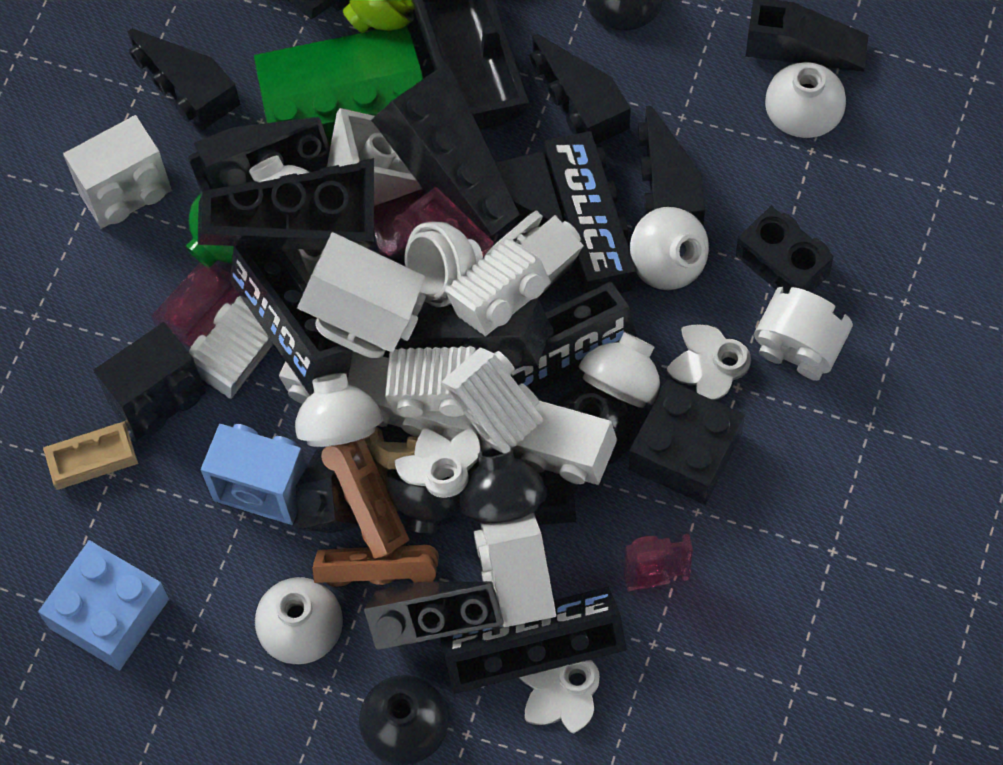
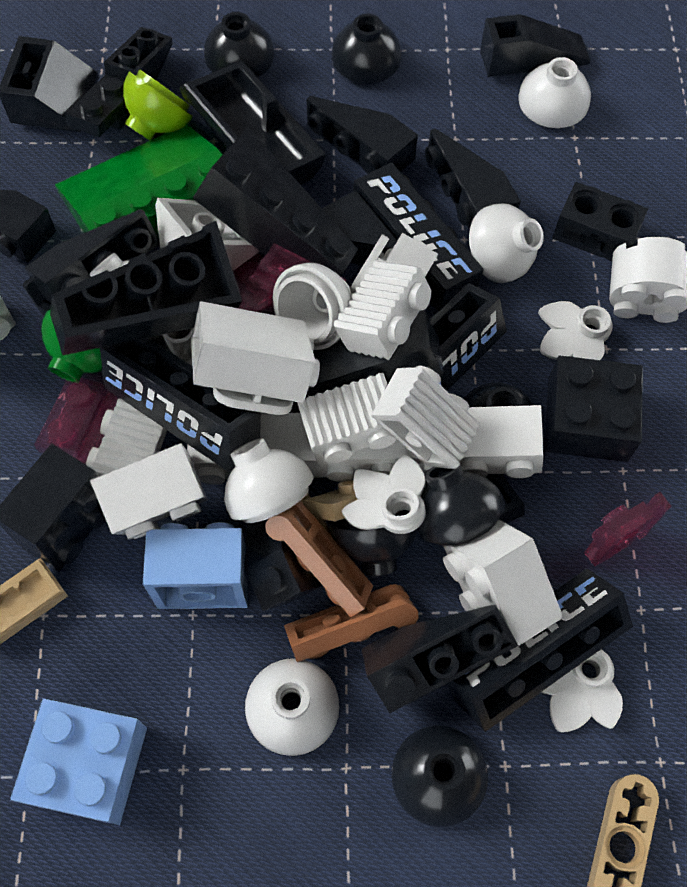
camera: 25 degrees left, 0 degrees up
white piece [579,332,660,408] -> none
none -> white brick [90,443,208,539]

